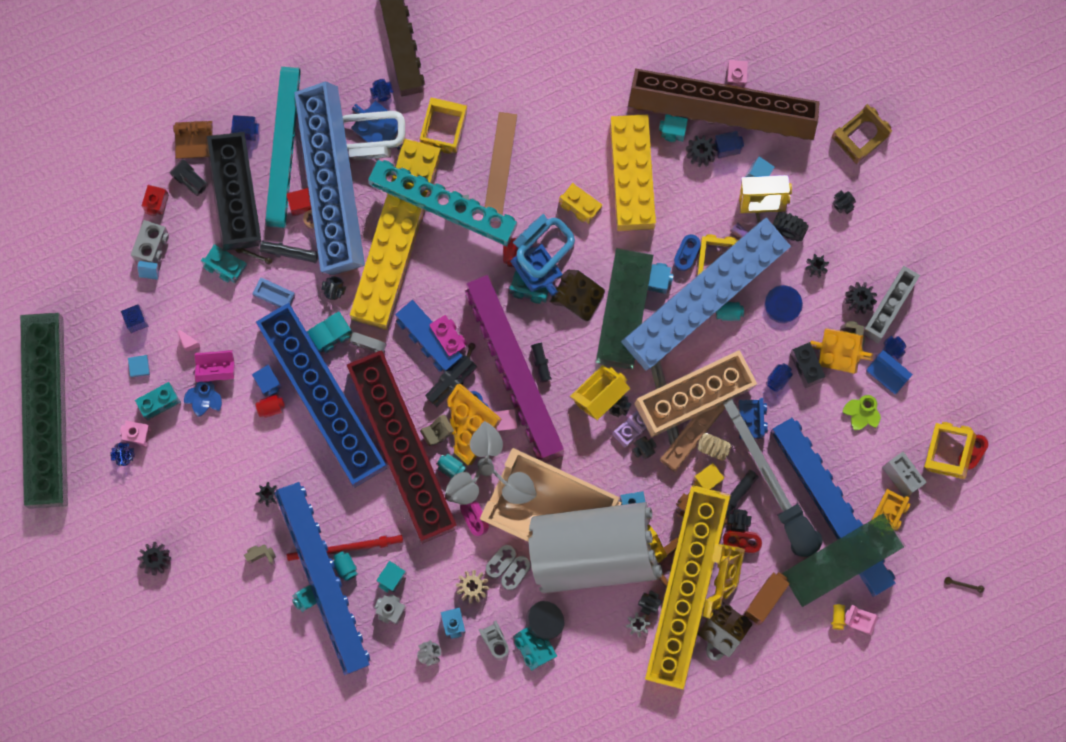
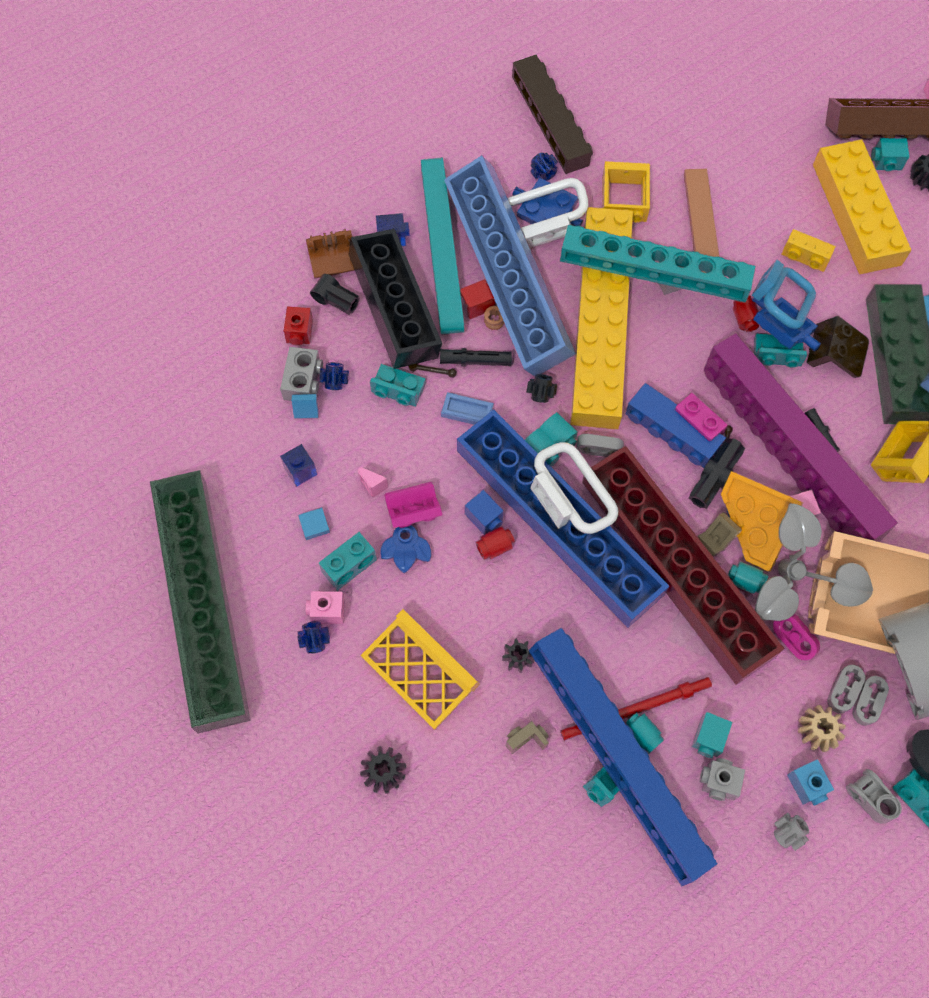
camera: 10 degrees left, 10 degrees down
none -> clear blue gear [319,362,349,390]
none -> yellow fence [360,609,480,730]
none -> white bar [530,442,618,534]

